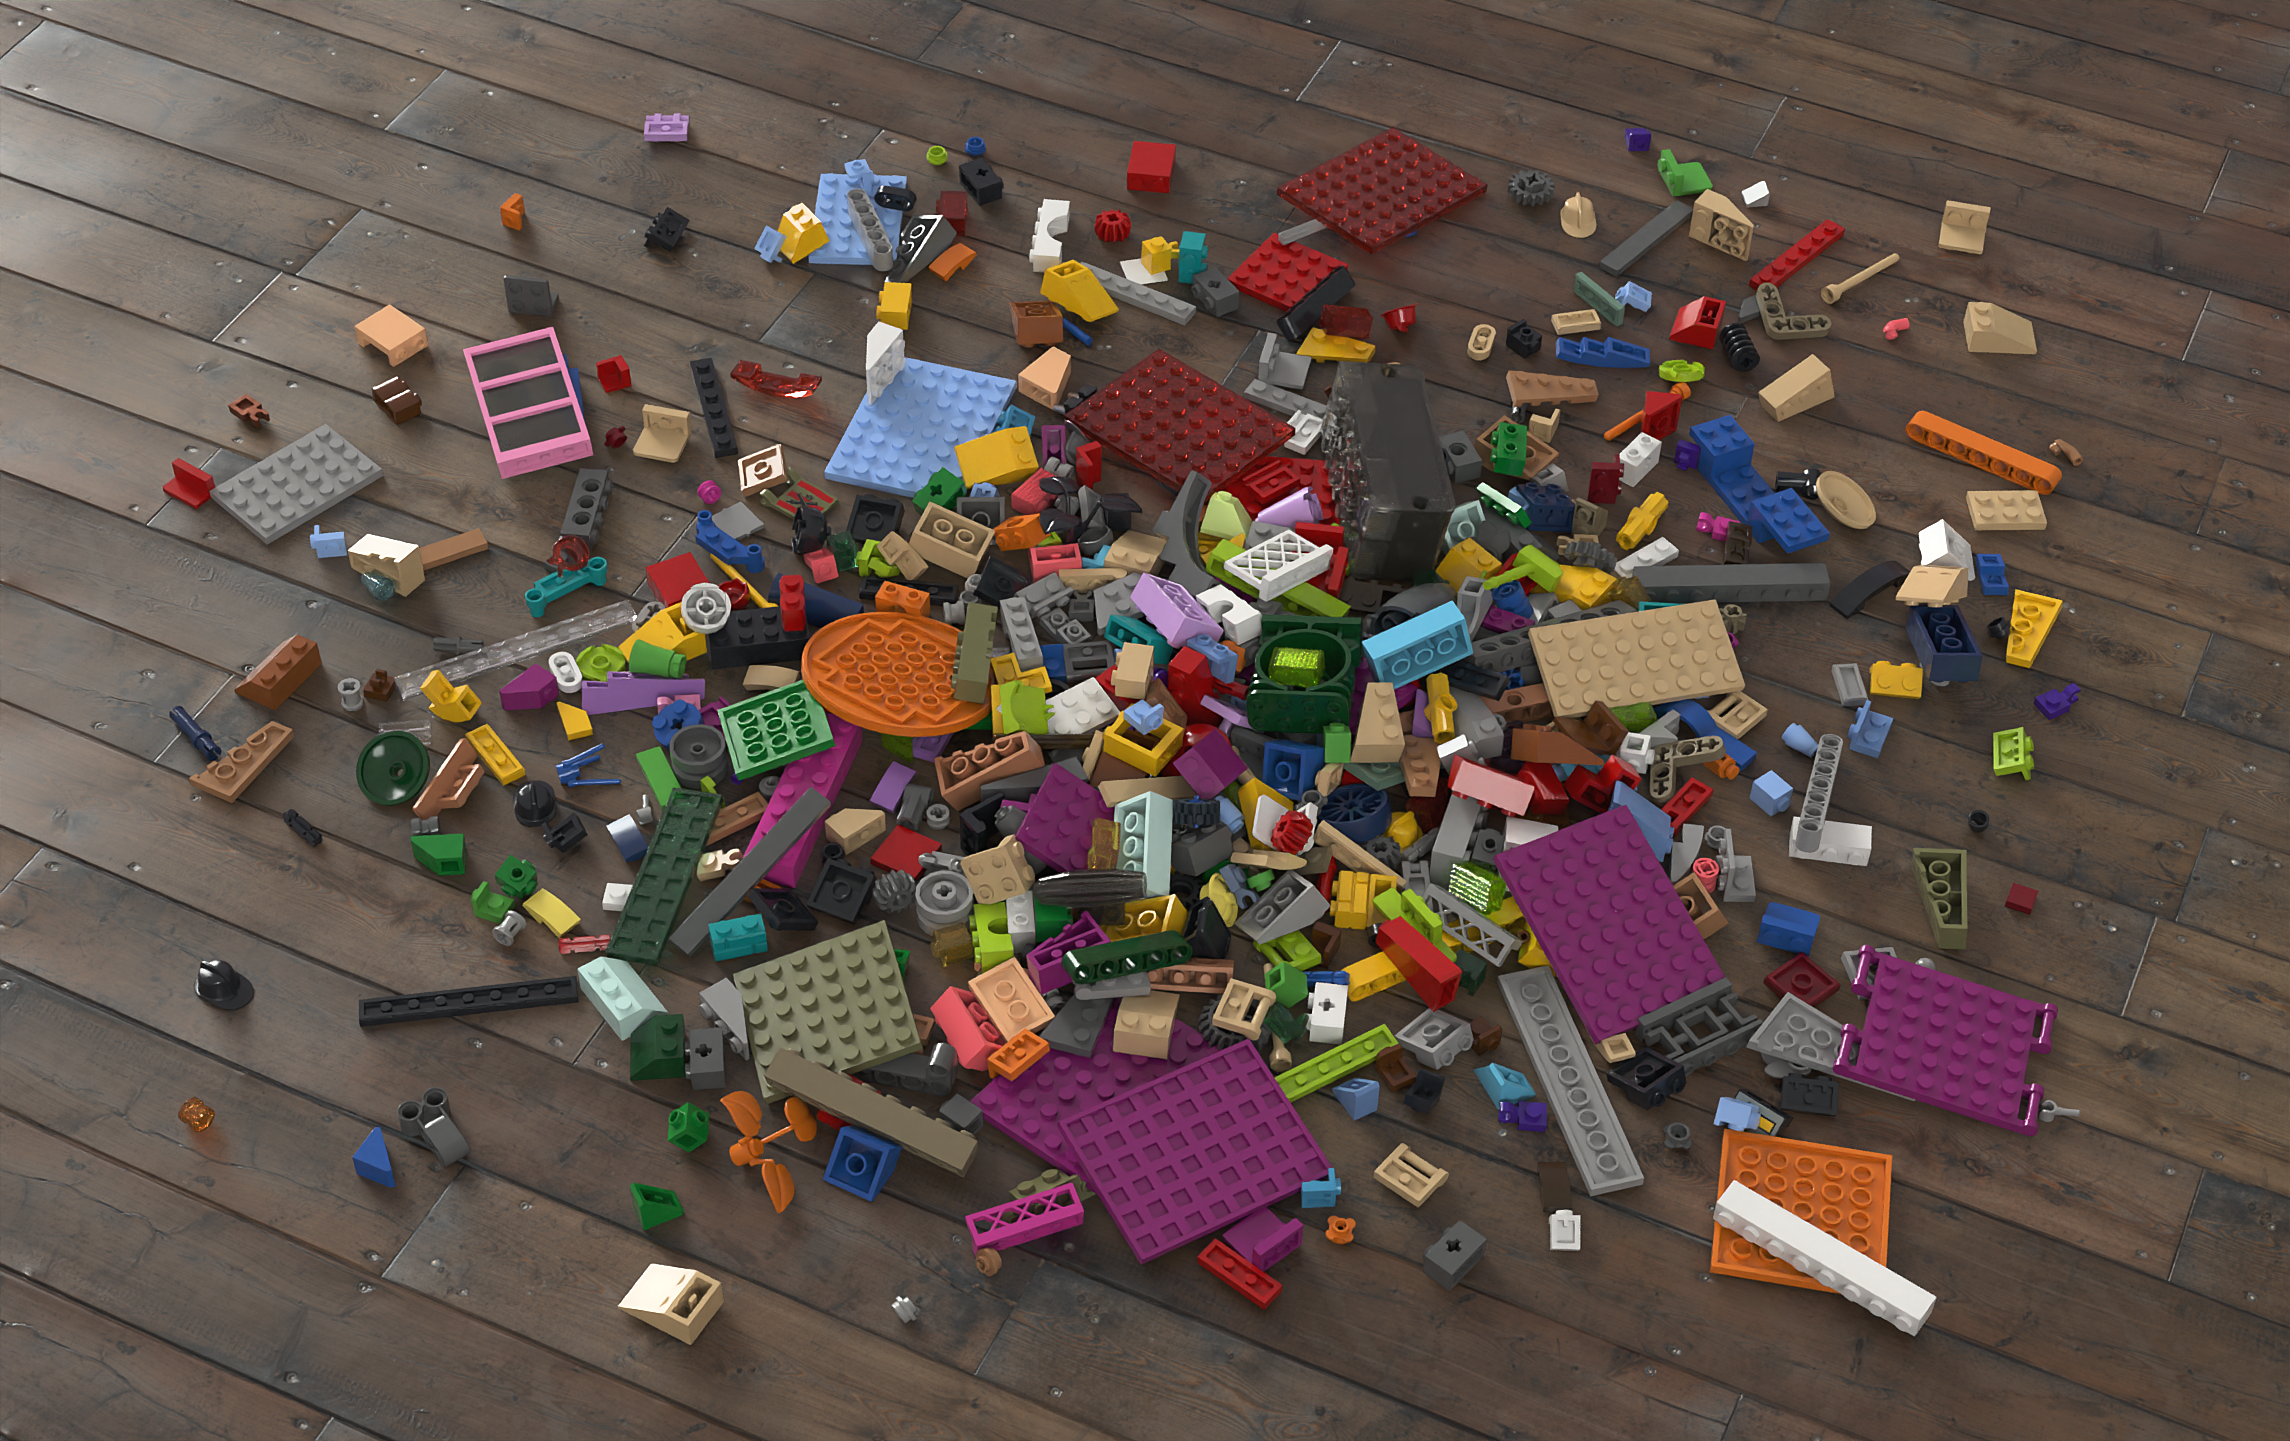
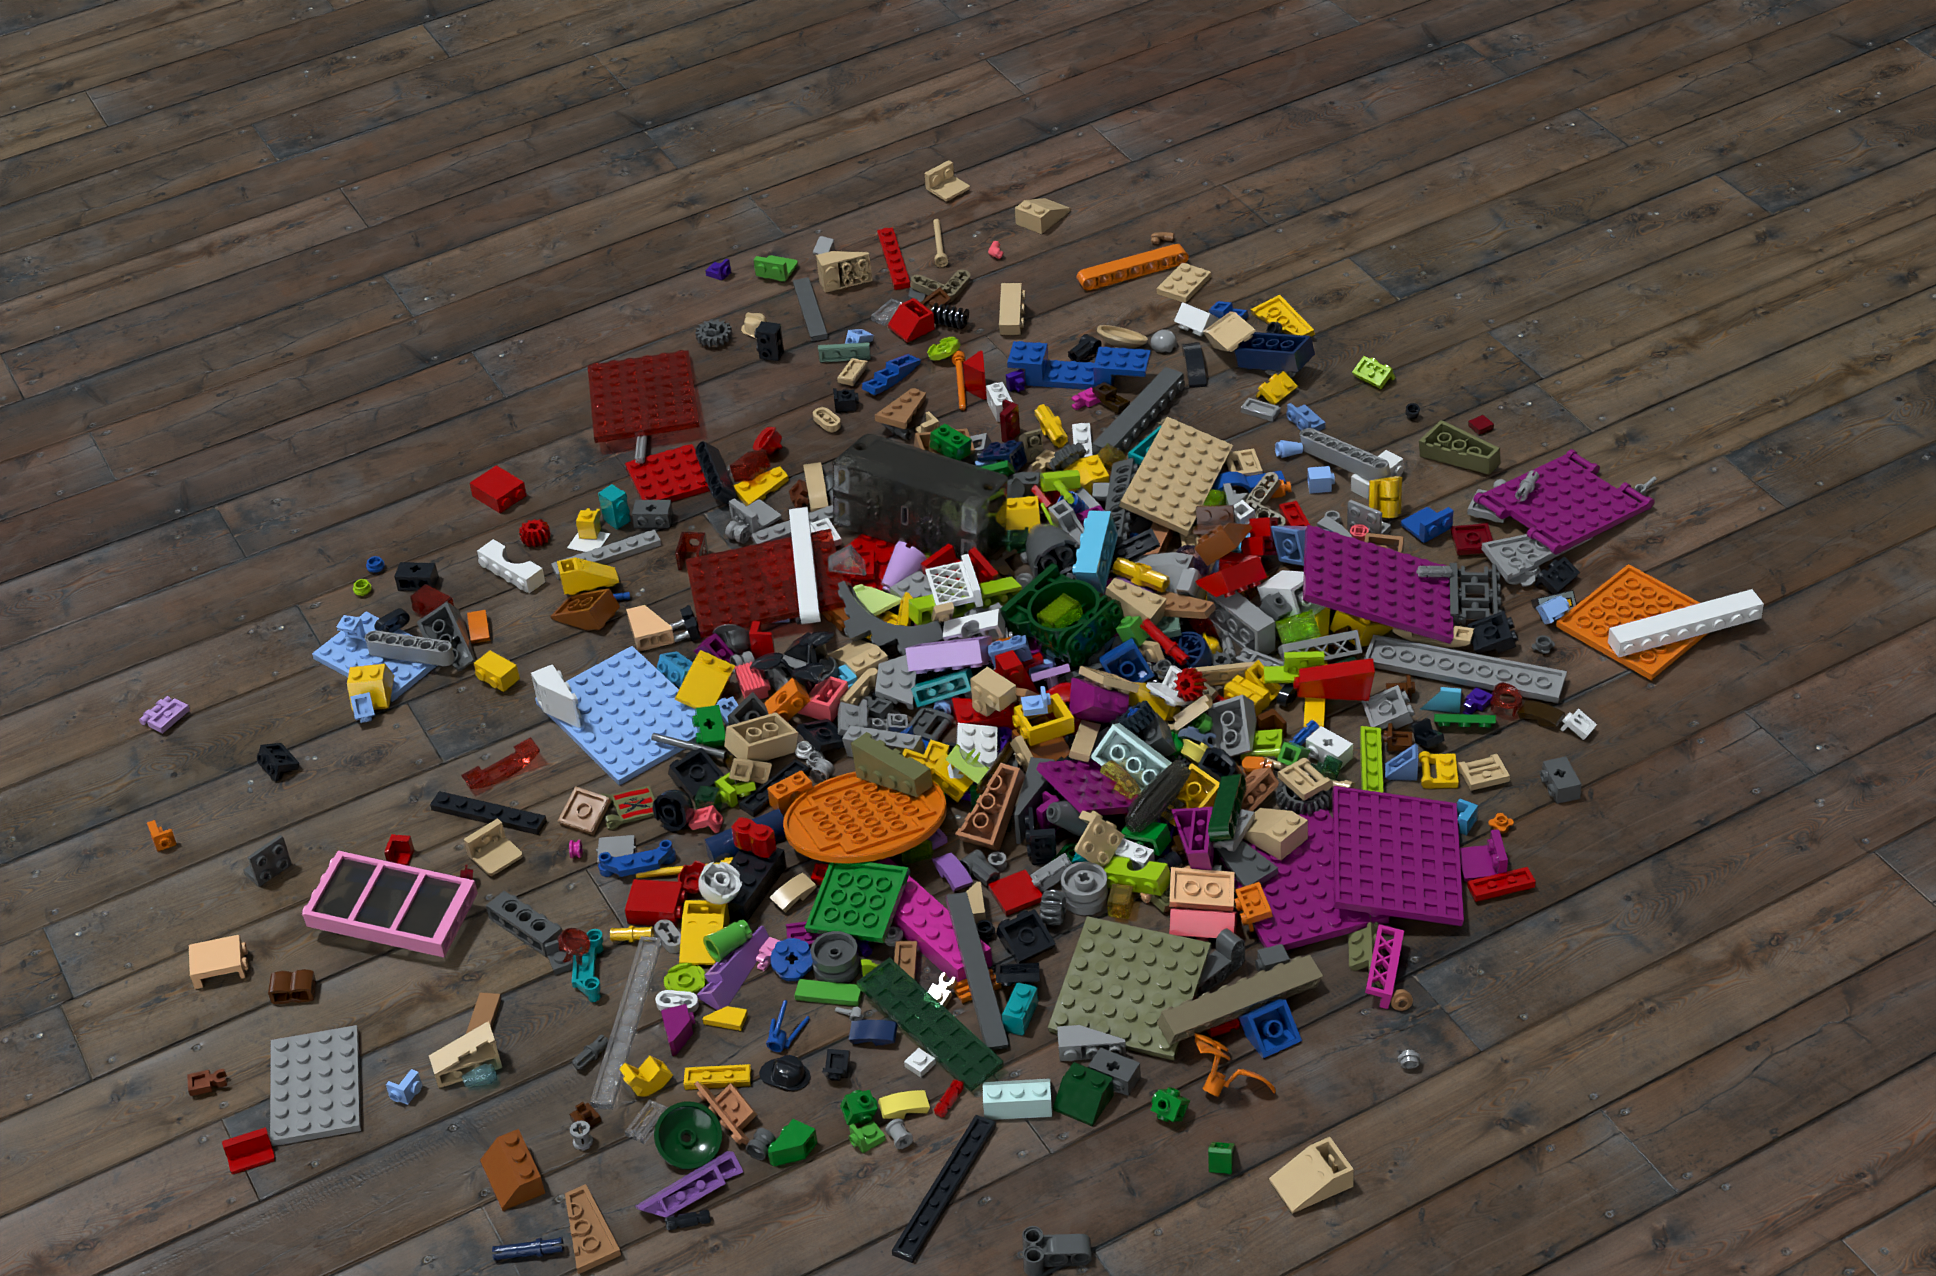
camera: 50 degrees left, 5 degrees down
dark purple plate [2034,683,2081,720] -> none
none -> yellow pin [610,926,654,943]
none -> medium lavender wedge [635,1151,743,1217]
none -> dark grey bar [651,733,727,759]
none -> clear red piece [675,532,708,571]
none -> light grey wheel [725,521,751,544]
none -> black brick [754,321,784,361]
none -> white beam [789,507,821,625]
none -> clear slope [828,544,866,576]
none -> clear plate [871,298,902,326]
none -> reddish brown plate [920,287,951,311]
none -> tan plate [931,602,954,622]
none -> tan plate [1078,666,1139,695]
none -> red pin [1140,618,1190,666]
none -> light grey hair [1151,329,1178,353]
none -> orange arm [1242,756,1274,776]
none -> yellow plate [1369,476,1402,518]
none -> light grey axle [1416,566,1453,577]
none -> yellow plate [1419,751,1459,789]
none -> green plate [1434,714,1496,727]
none -> clear red piece [1490,682,1522,717]
none -> light grey pin [1515,470,1539,501]

